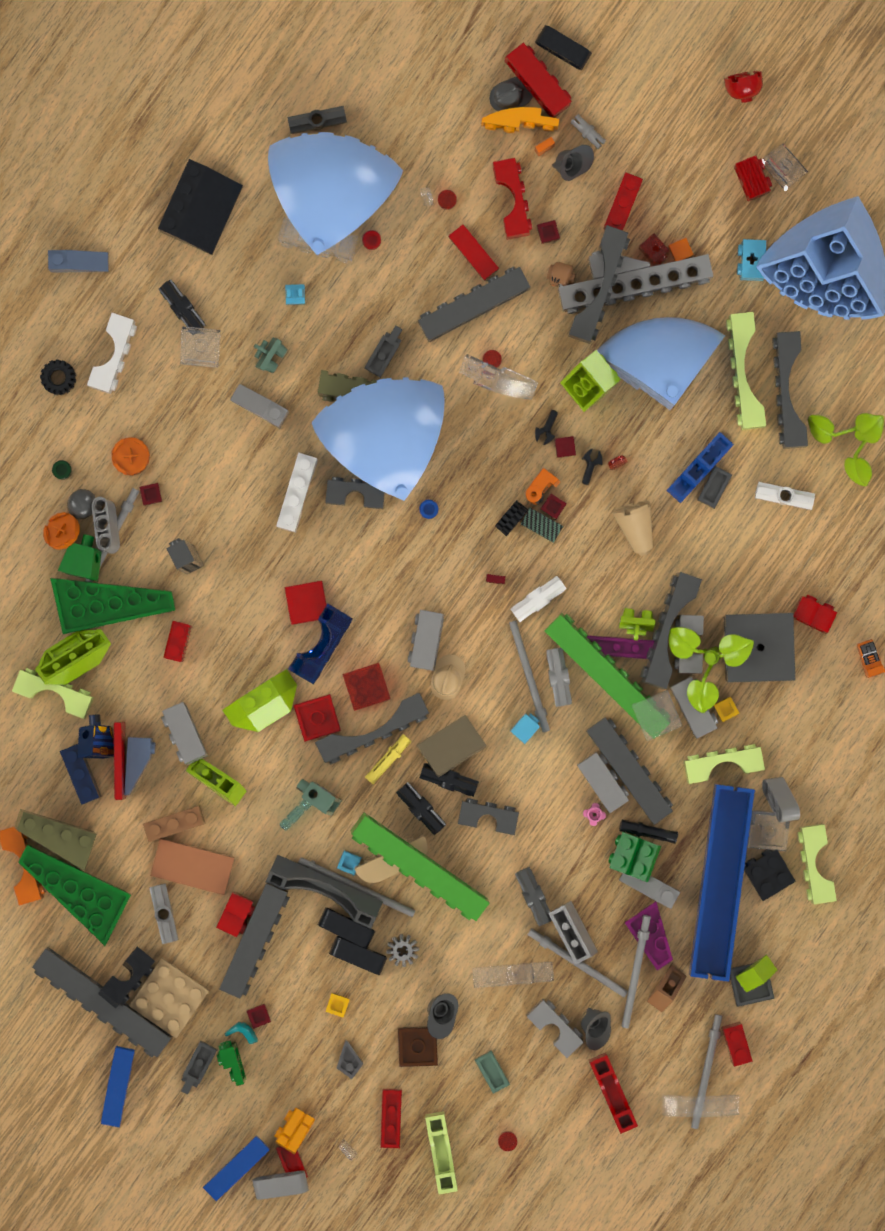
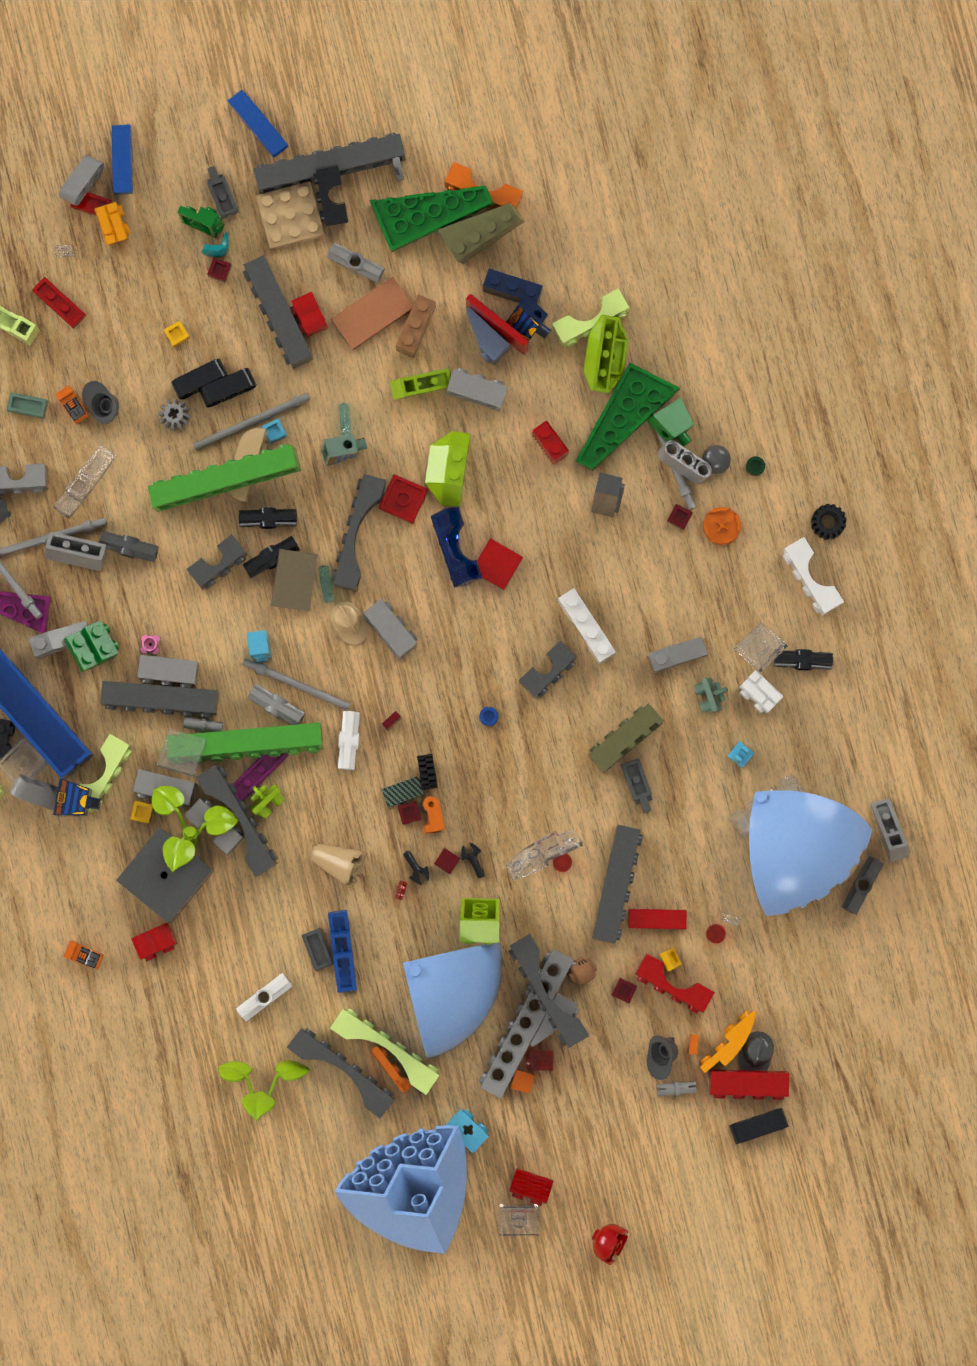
camera: 130 degrees right, 5 degrees down
orange tile [43,512,80,550] -> none
sand blue slope [48,250,109,273] -> none
black slope [158,159,243,255] -> none
dark grey arch [266,855,383,929] -> none
light blue brick [312,377,445,501] -> none
flat silver piece [337,1040,363,1079] -> none
clear red tile [343,663,391,711] -> none
red tile [362,230,381,250] -> none
light yellow pin [365,734,412,785] -> none
reddish brown tile [398,1027,438,1067] -> none
red brick [603,172,643,231] -> none
black pin [619,819,678,844] -> none
none -> torso [53,779,101,817]
none -> leg [55,385,89,425]
none -> light grey pin [183,716,223,733]
none -> clear light blue axle [318,565,334,603]
none -> orange hinge [371,1046,412,1094]
none -> light grey tile [392,157,404,181]
none -> yellow tile [660,947,682,972]
none -> white brick [739,670,783,714]
none -> light grey slope [871,798,908,862]

